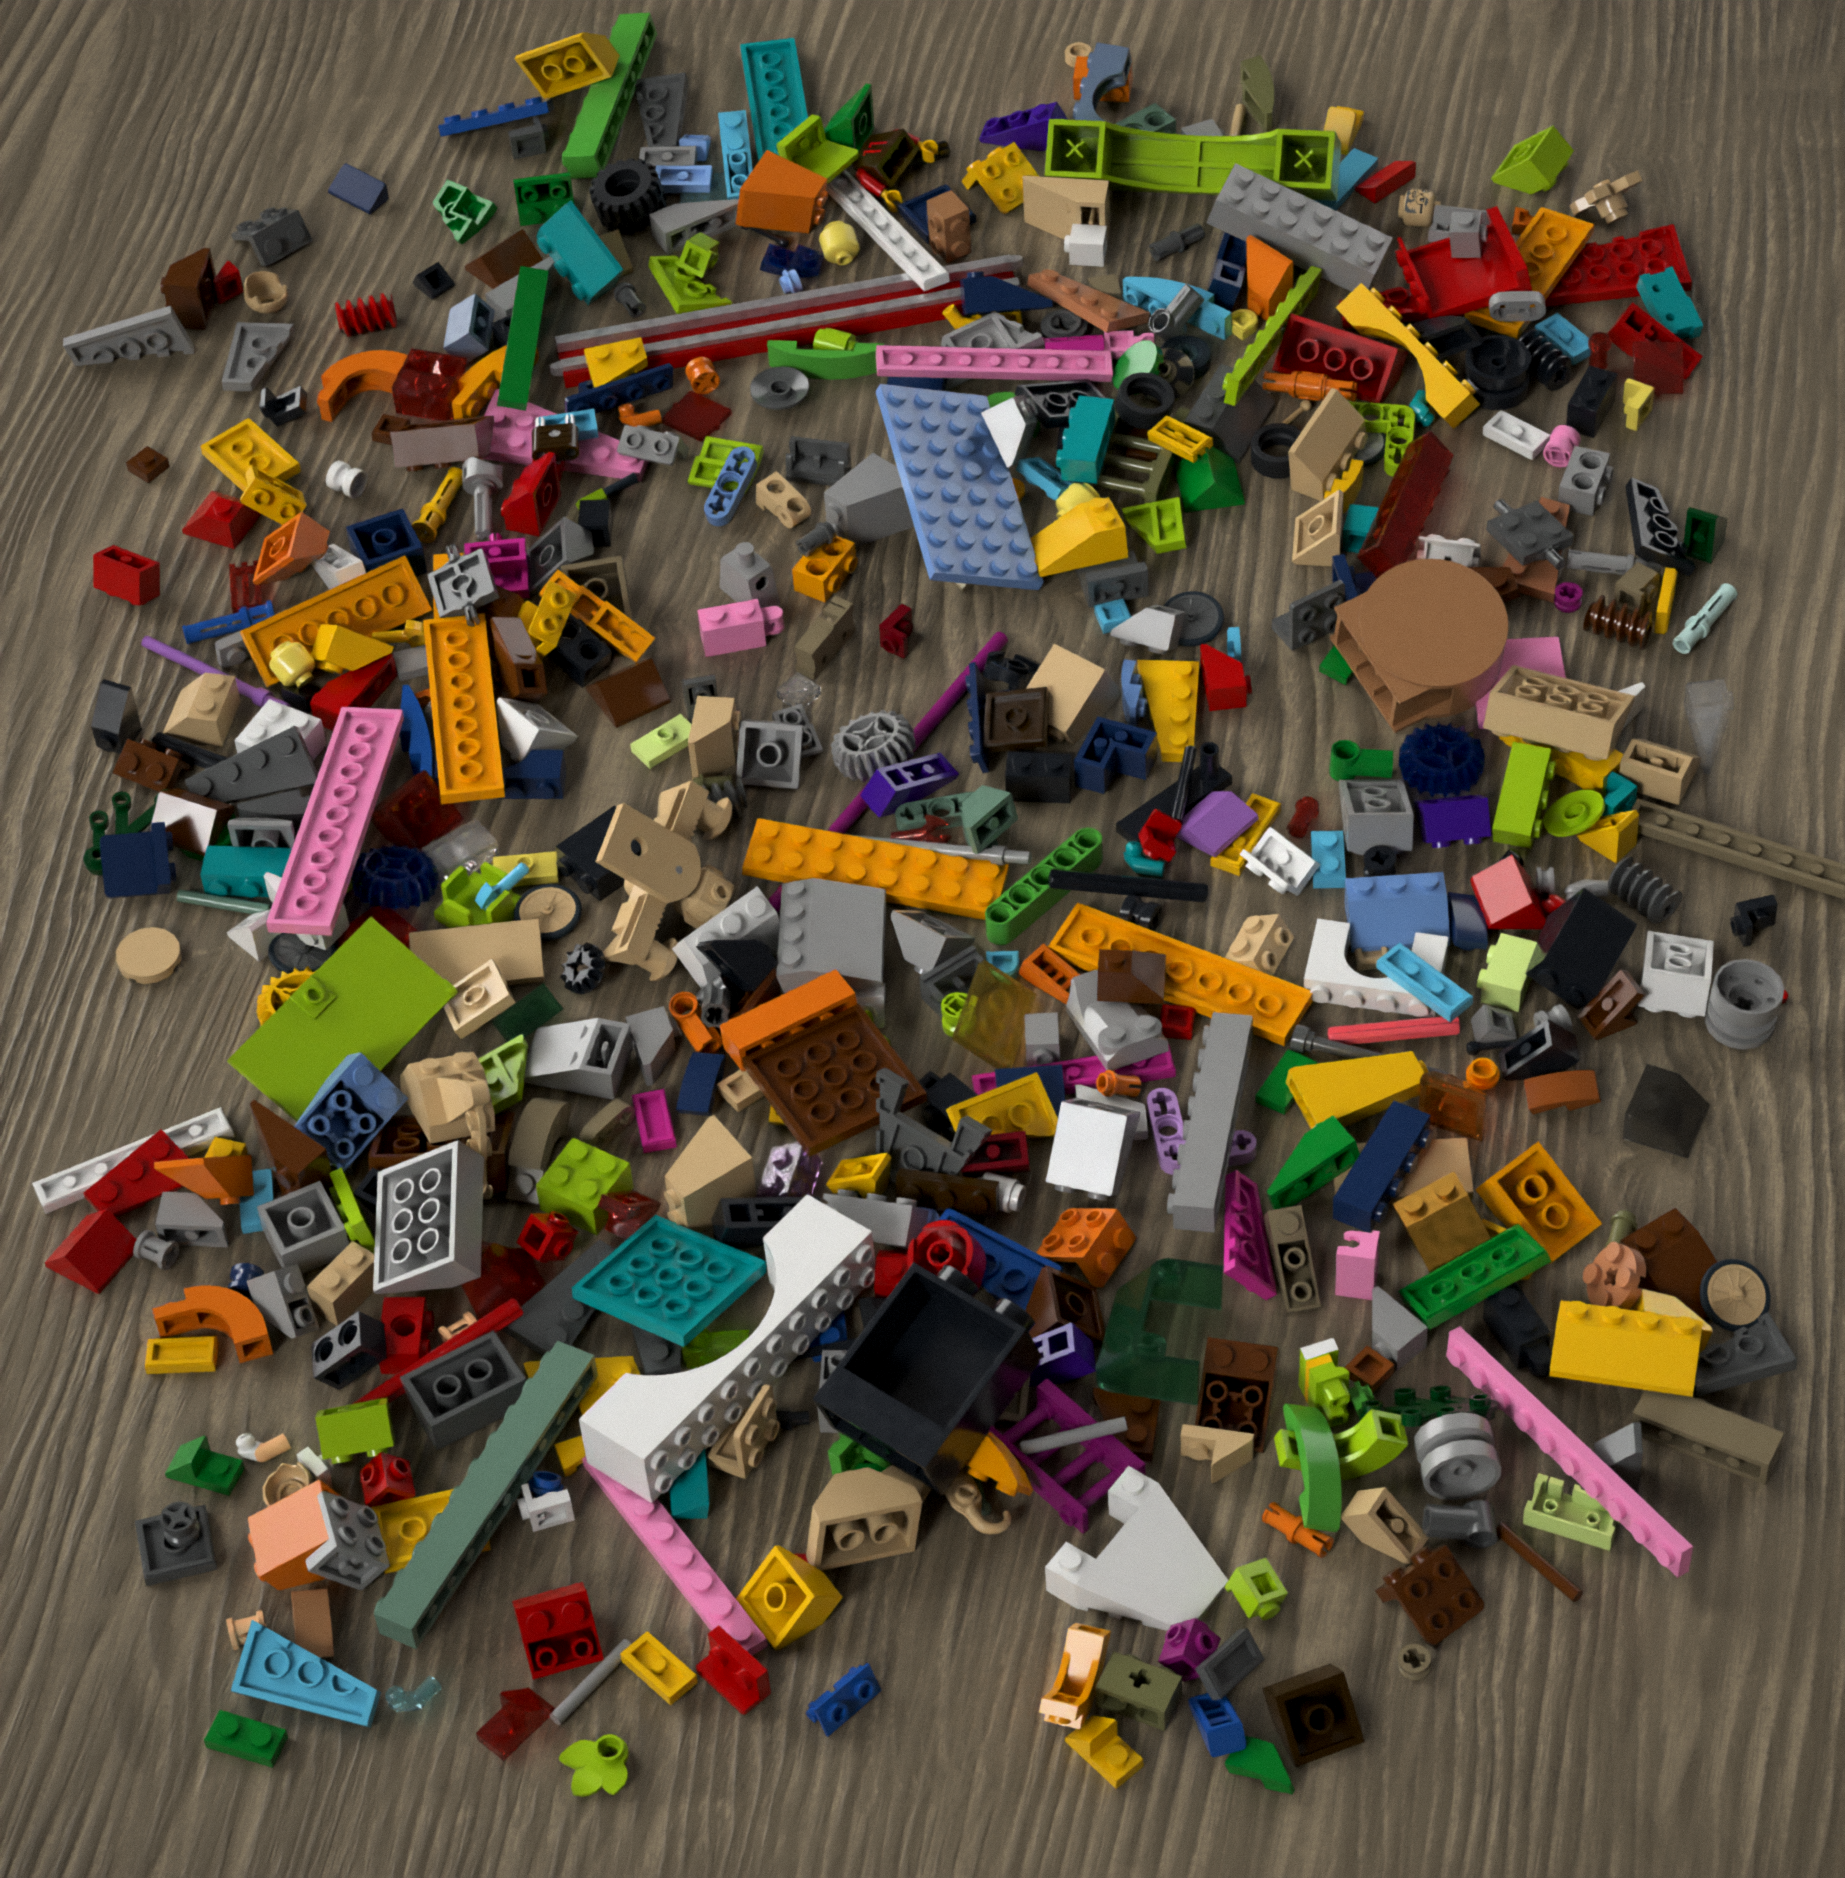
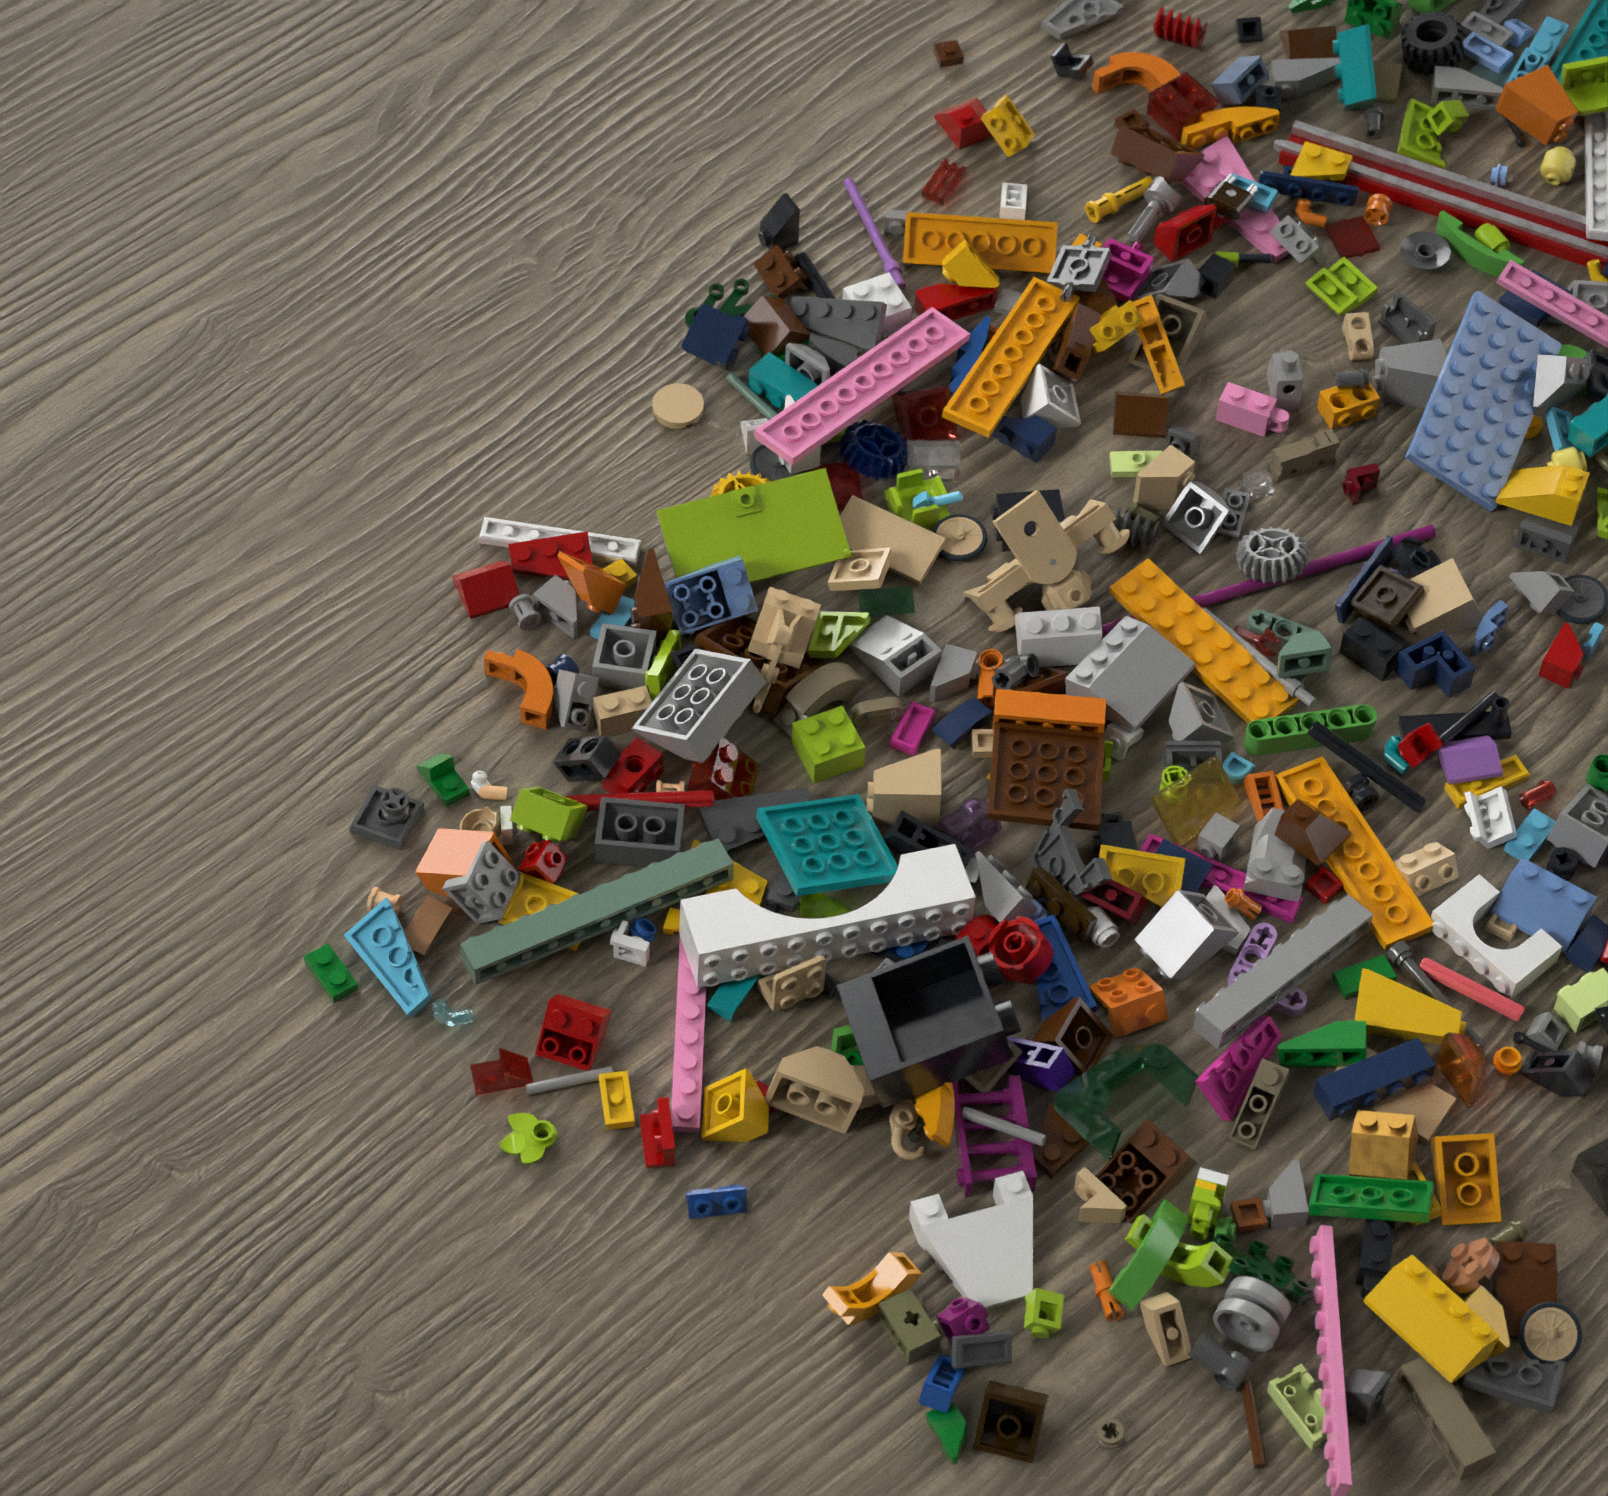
camera: 30 degrees right, 5 degrees up
red brick [93,545,160,606] -> none
yellow tile [145,1336,219,1374] -> none
tan slope [163,672,241,747] -> none
blue pin [182,599,275,645] -> none
yellow plate [200,418,301,492] -> none
orange slope [253,512,330,585] -> none
light yellow head [269,641,316,688] -> none
black slope [281,683,321,714] -> none
white wheel [326,460,368,499] -> none
dark blue brick [346,508,427,576] -> none
yellow bar [372,620,425,648] -> none
light yellow plate [493,851,559,887] -> none
green tile [497,266,549,411] -> none
red brick [516,1211,579,1263] -> none
black brick [540,613,612,688] -> none
black gear [560,942,605,994] -> none
clear red slope [598,1190,661,1240] -> none
black slope [696,939,778,993] -> none
medium blue beam [704,446,757,526] -> none
clear blue slope [760,243,825,278] -> none
yellow slope [826,1153,891,1199] -> none
dark purple slope [860,752,959,818] -> none
yellow slope [1065,1715,1144,1789] -> none
medium azure tile [1094,598,1132,634] -> none
yellow wing [1137,660,1199,762] -> none
bright pink hinge [1335,1230,1380,1300] -> none
reddish brown bracket [1375,1545,1484,1646] -> none
medium azure tile [1376,942,1473,1022] -> none
dark orange slope [1524,1070,1601,1115] -> none

